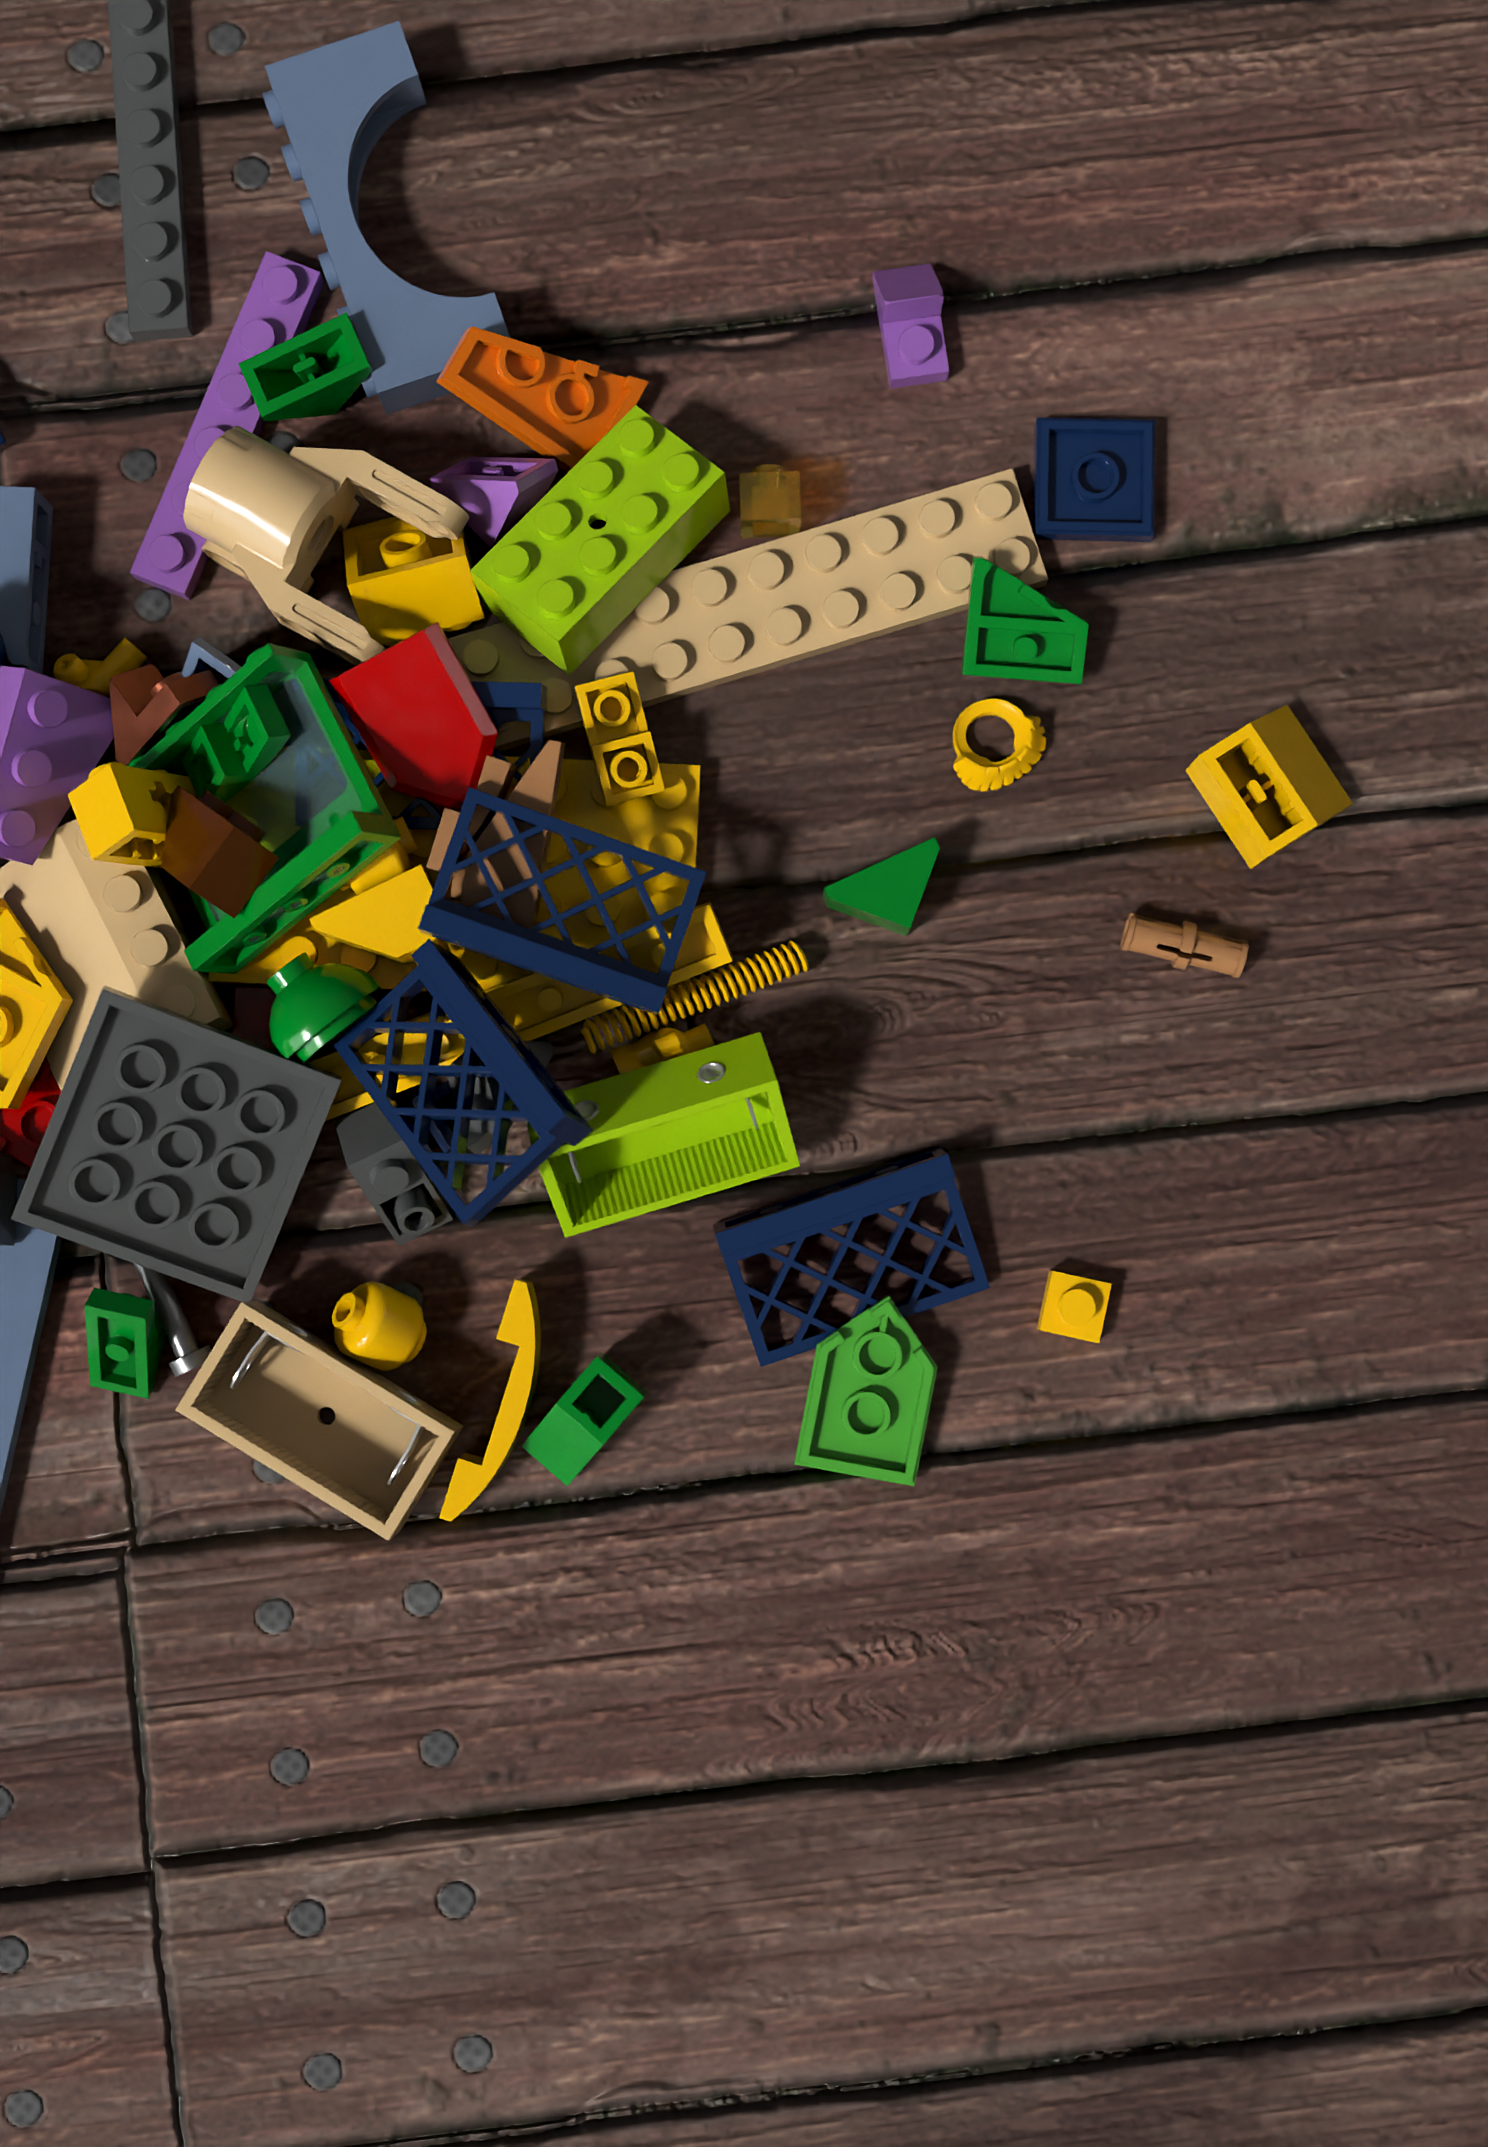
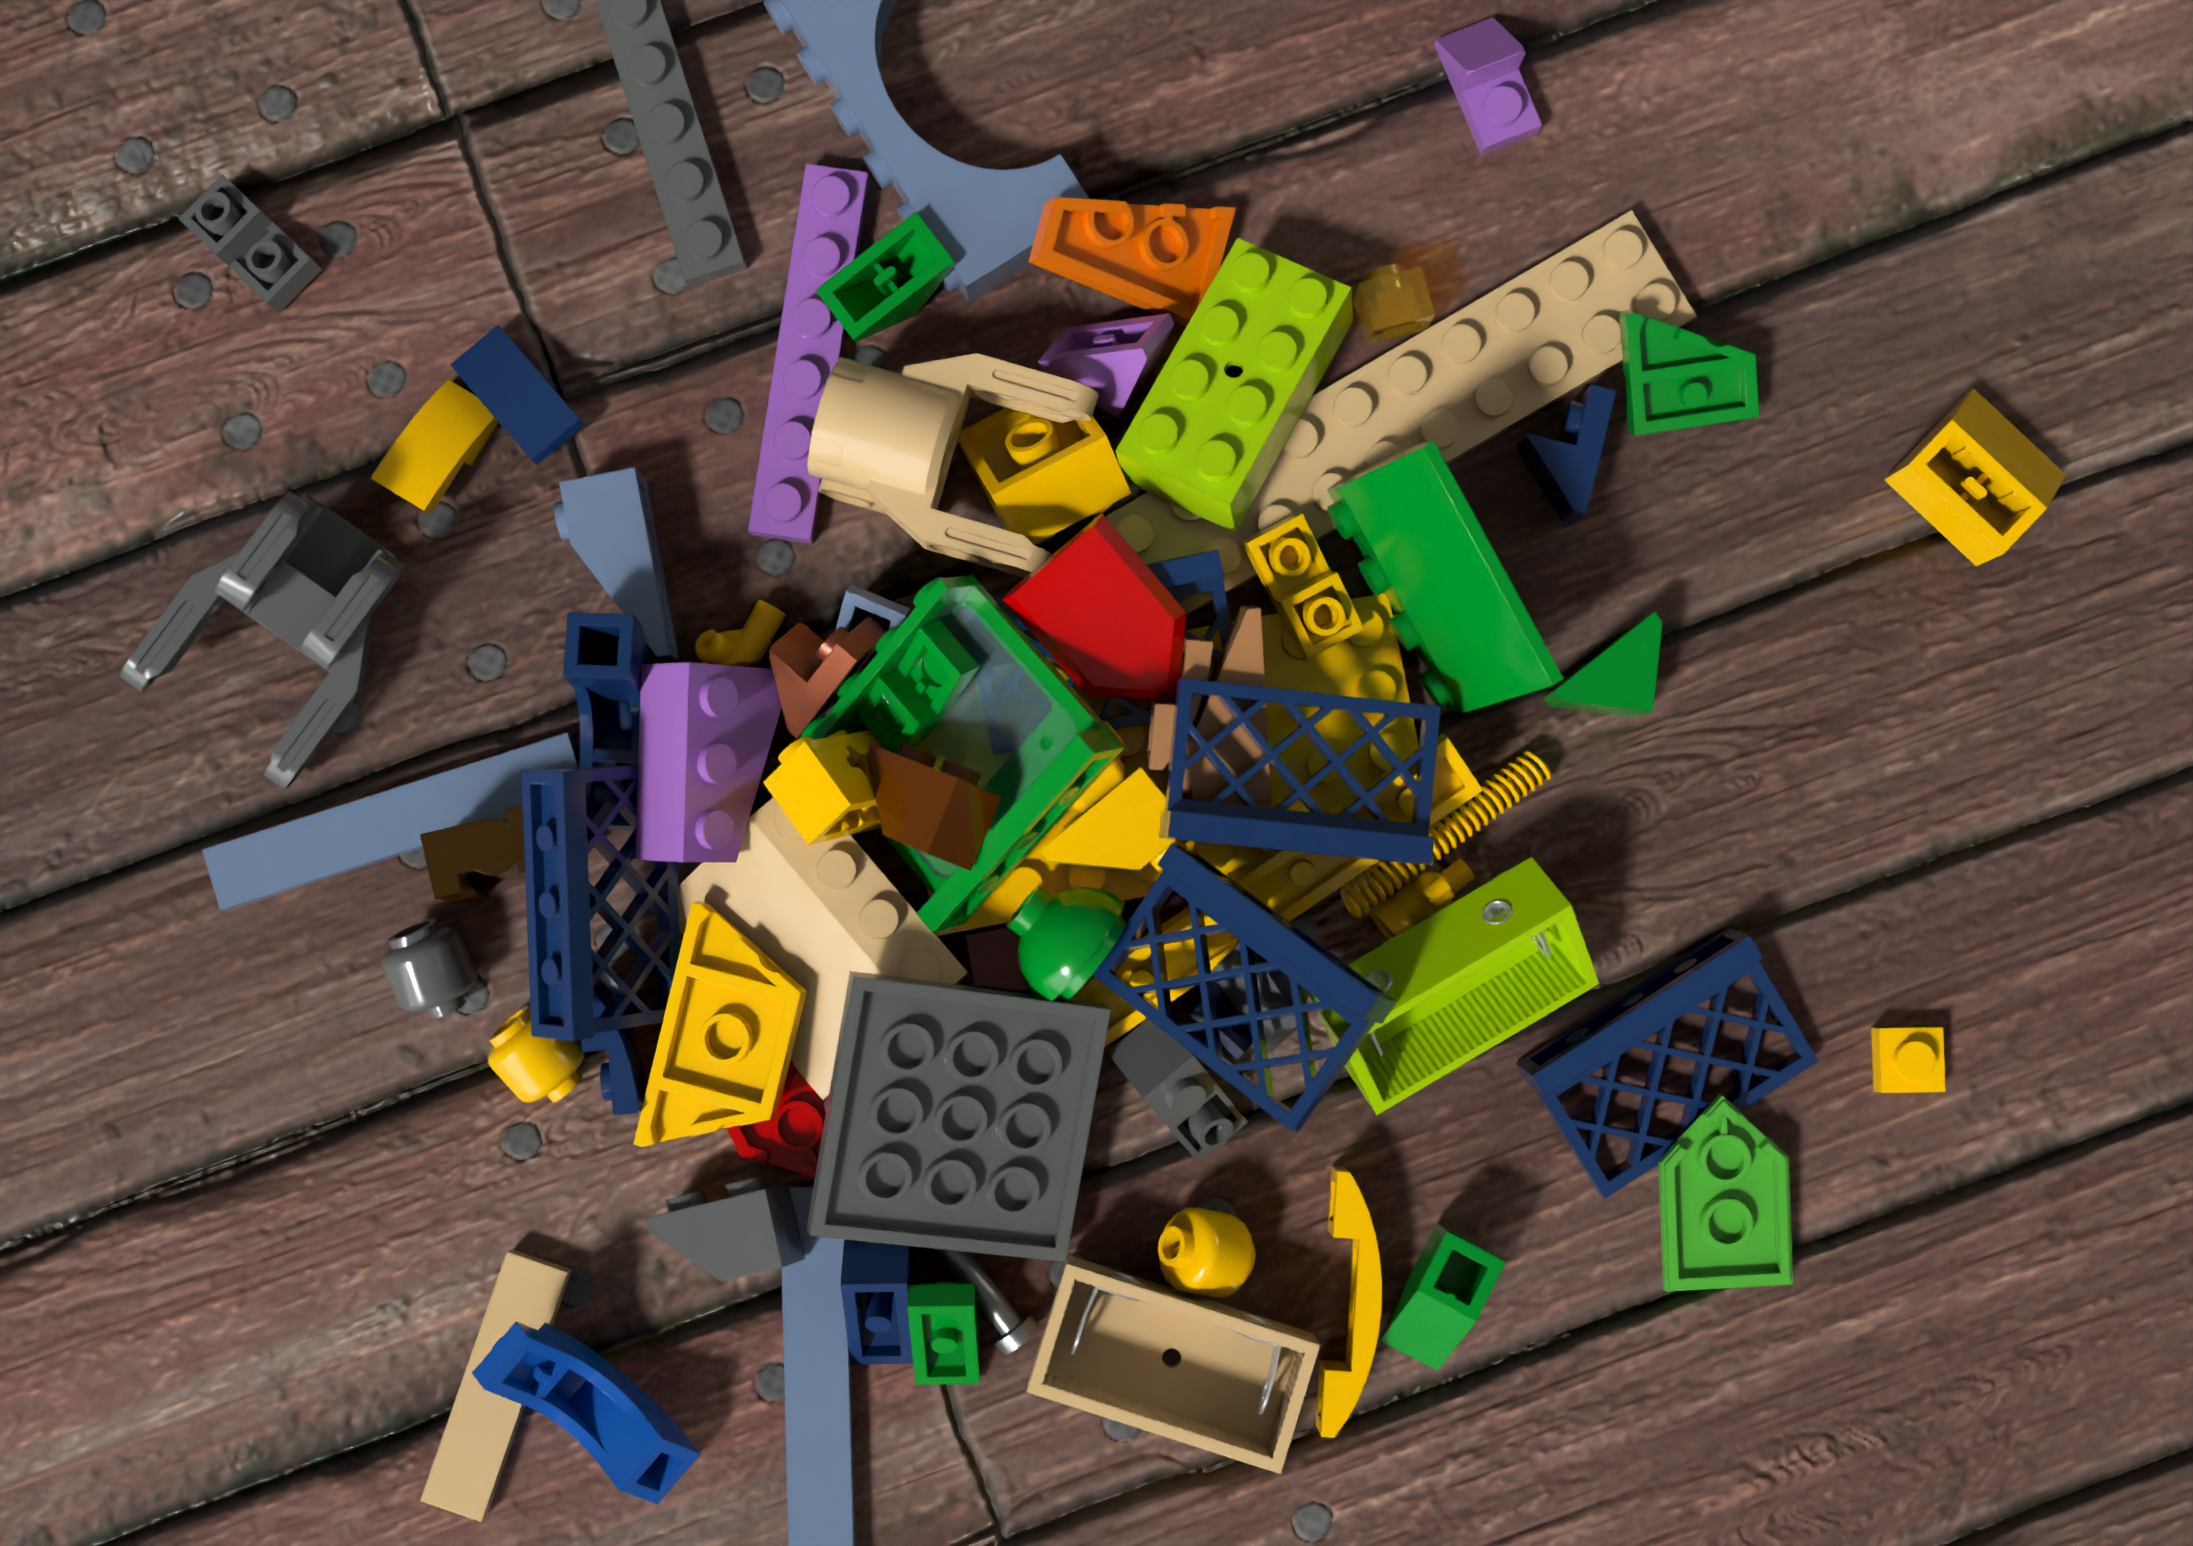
camera: 15 degrees left, 0 degrees up
yellow piece [952,699,1046,792] -> none
dark blue tile [1033,418,1155,542] -> none
medium nougat pin [1120,912,1249,979] -> none
none -> dark blue slope [840,1239,915,1365]
none -> green slope [1327,441,1564,713]
none -> dark blue slope [1517,385,1616,524]

